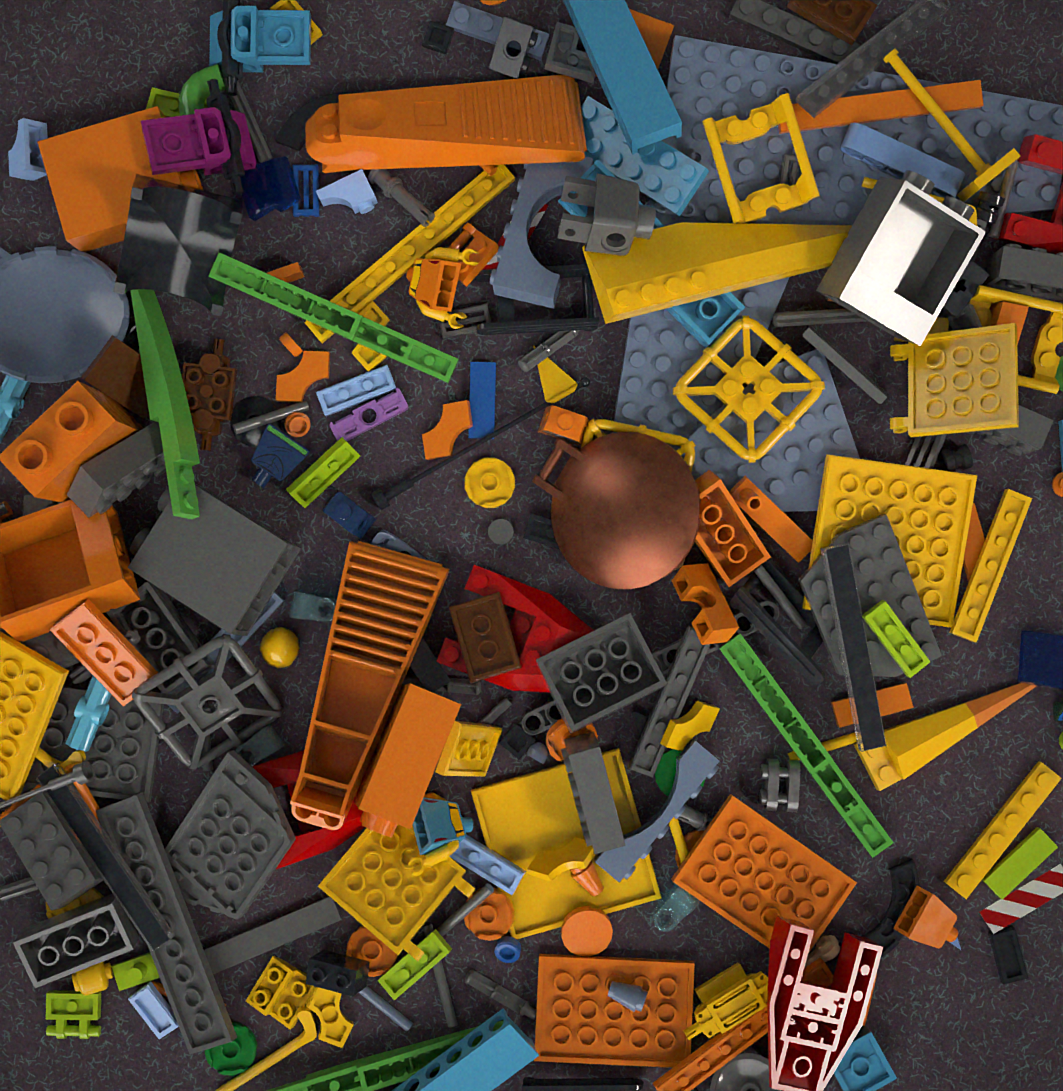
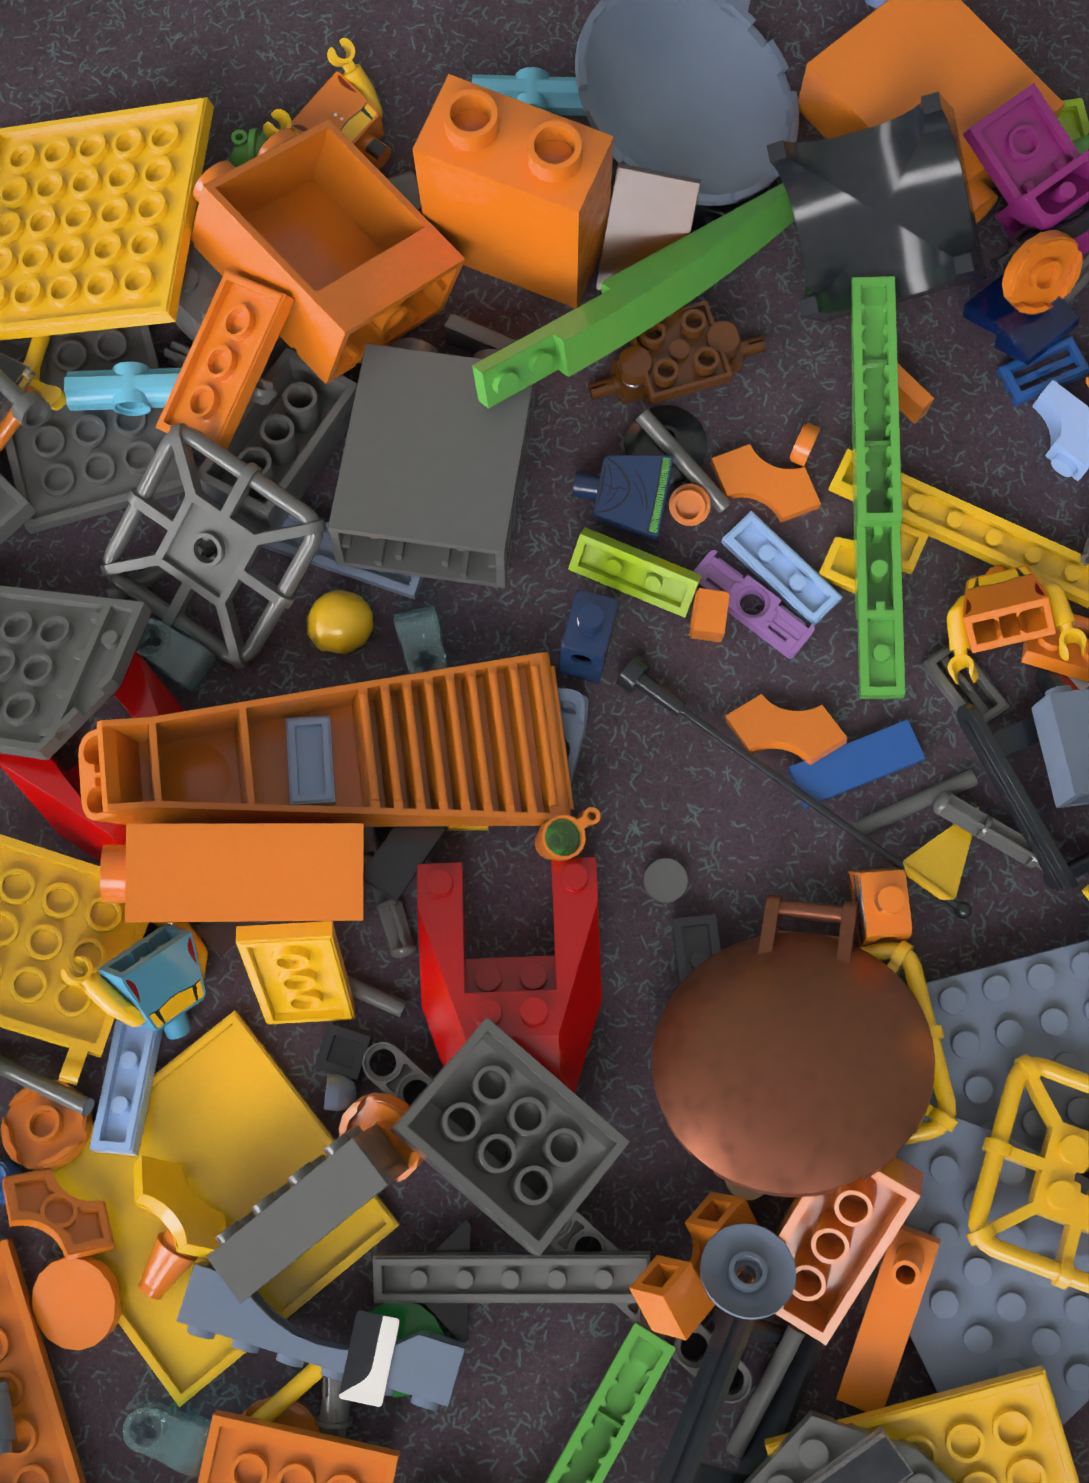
camera: 70 degrees right, 10 degrees down
dark grey brick [67,421,166,518] -> none
reddish brown tile [449,592,522,683] -> none
yellow tile [465,458,515,508] -> none
yellow tile [660,701,720,751] -> none
none -> orange tile [2,1168,114,1261]
none -> light blue tile [285,715,336,806]
none -> sticker [339,1311,399,1407]
none -> dark grey tile [444,314,516,354]
none -> piece [535,807,601,861]
none -> orange slope [689,588,730,642]
none -> sand blue dish [700,1224,796,1320]
none -> dark grey bar [852,769,978,835]
none -> orange tile [1002,230,1083,315]

